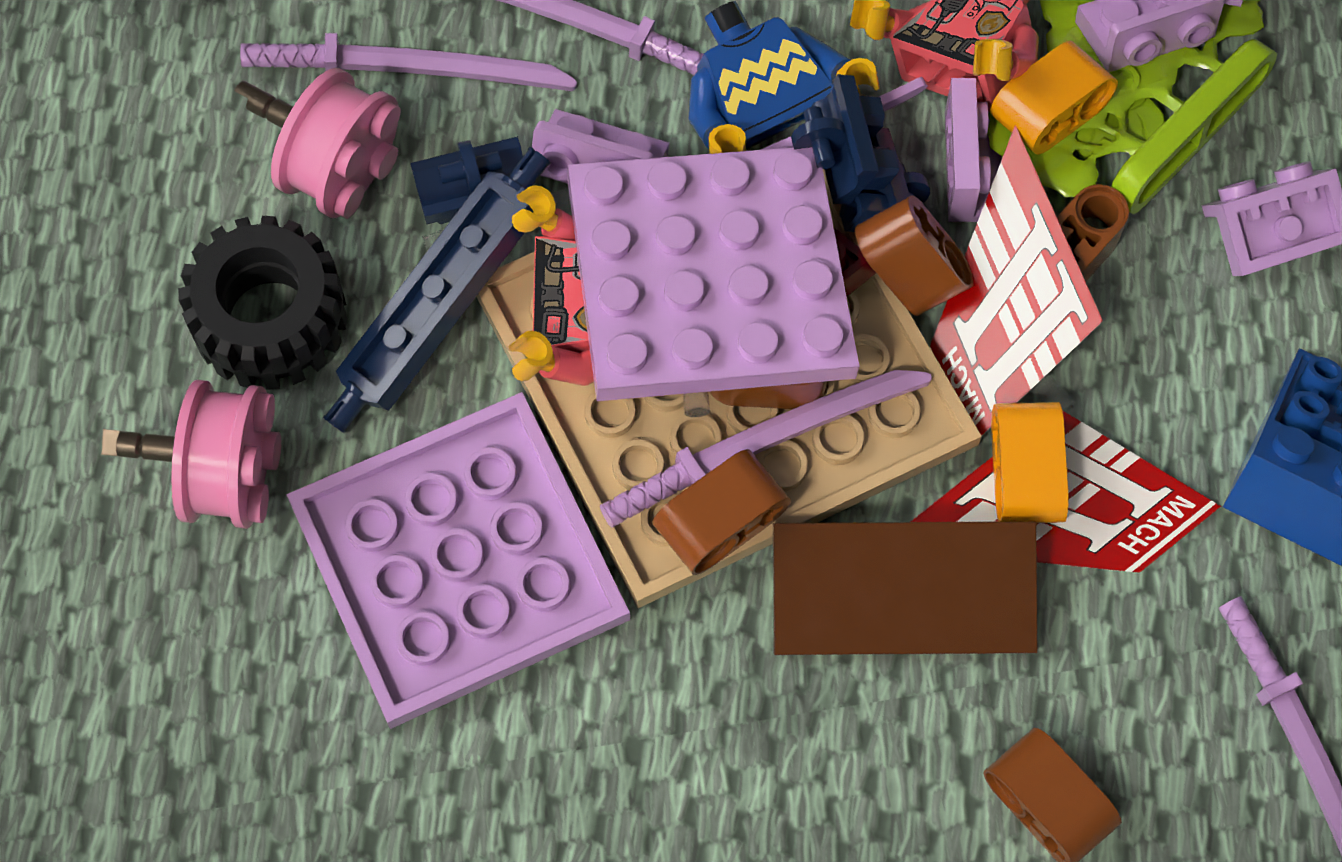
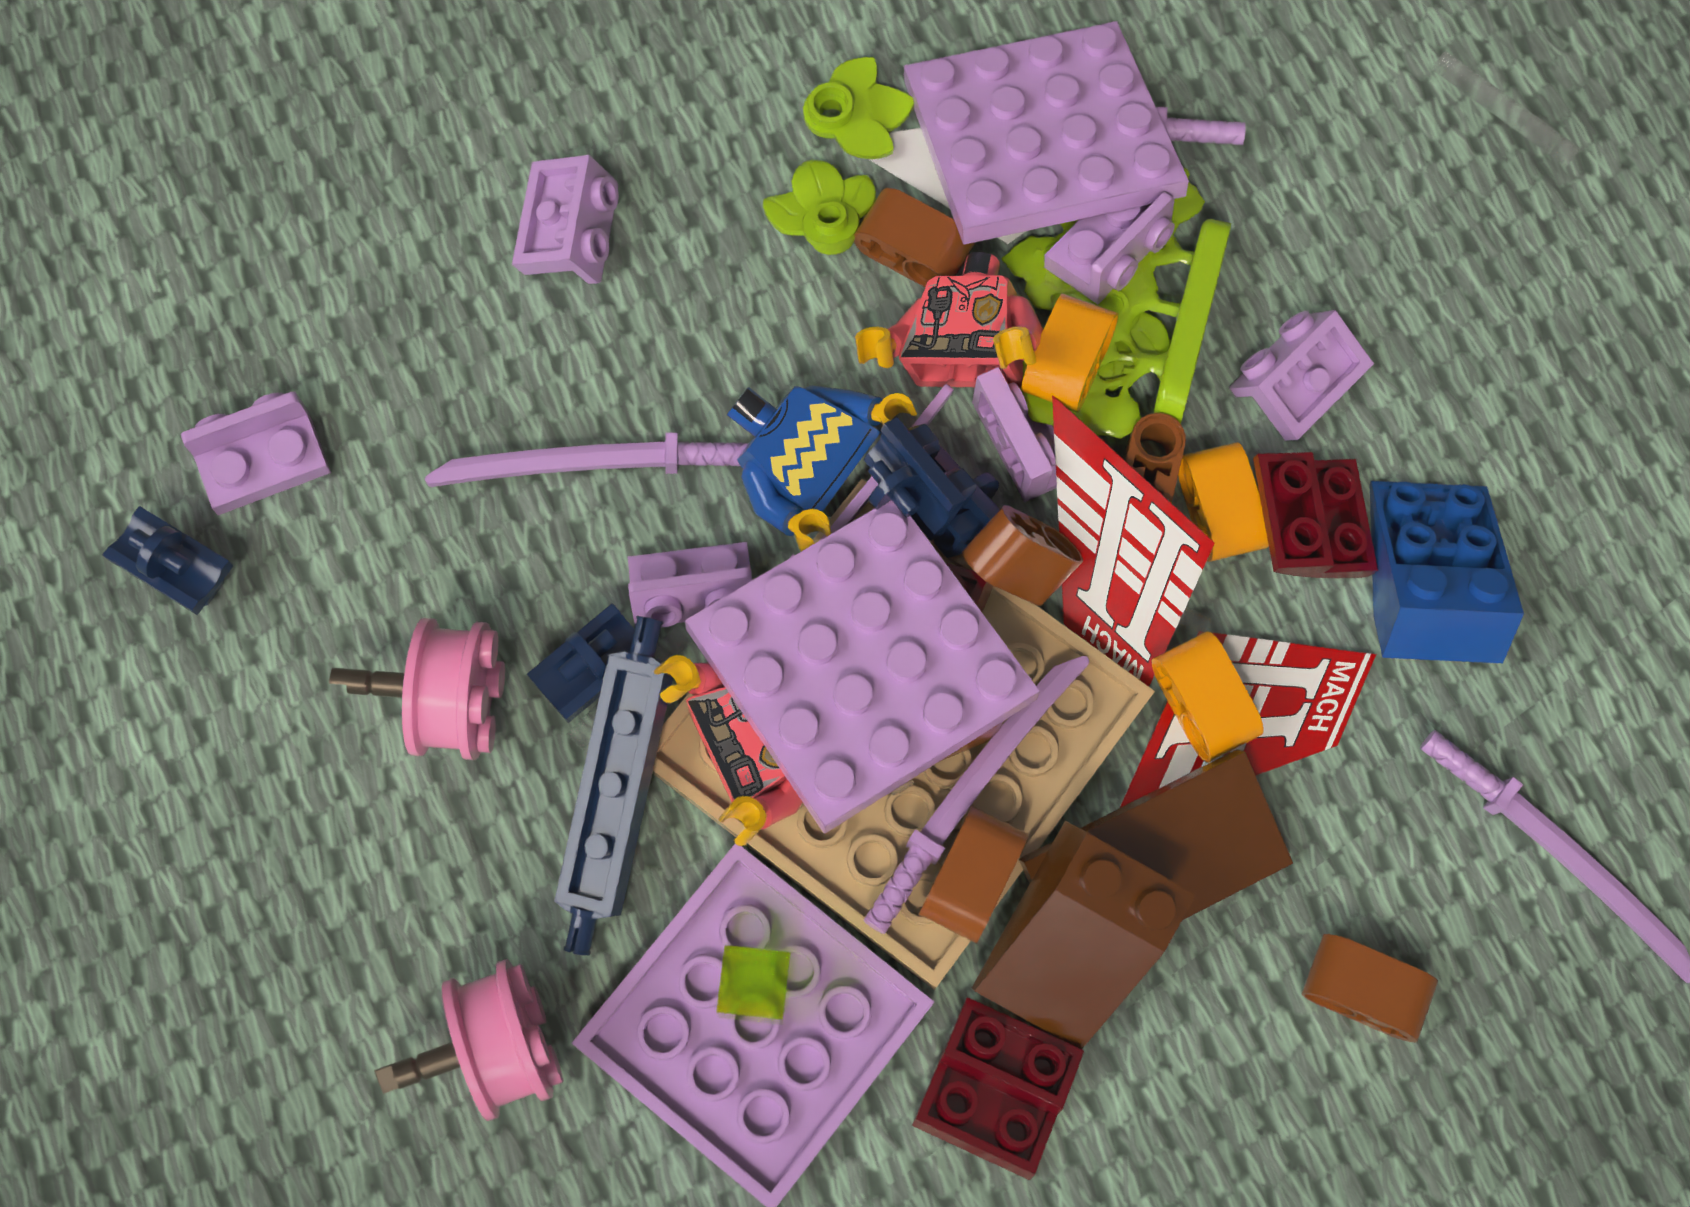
camera: 30 degrees left, 5 degrees up
black tyre [178,216,347,390] -> none
lavender sword [240,33,577,91] -> none
none -> clear neon green brick [716,945,791,1025]
none -> dark red slope [912,997,1084,1180]
none -> reddish brown slope [972,821,1196,1049]
none -> light orange beam [1178,442,1269,562]
none -> dark red slope [1253,452,1378,578]

